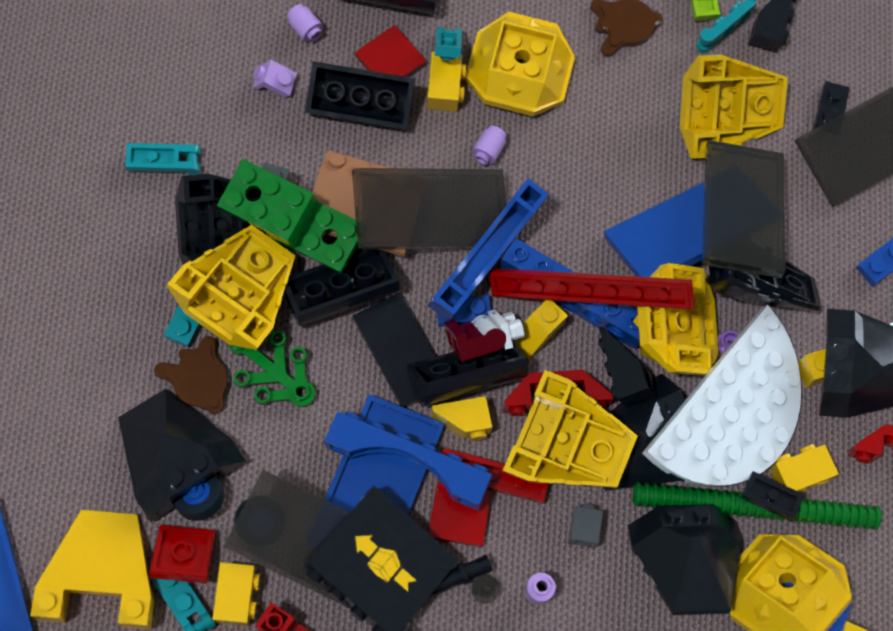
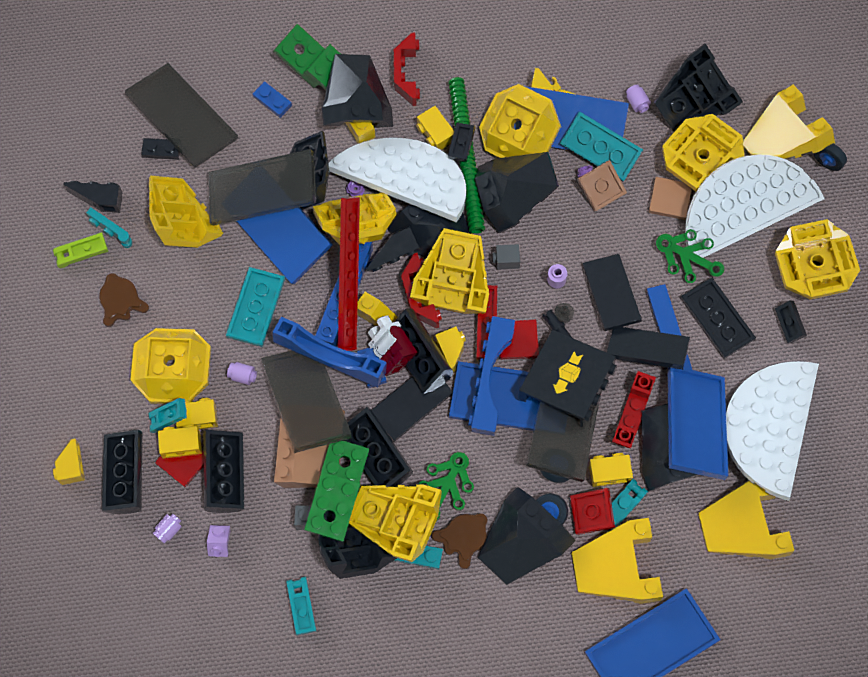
camera: 90 degrees left, 0 degrees up
none -> yellow brick [158,424,202,458]
none -> teal tile [226,267,286,347]

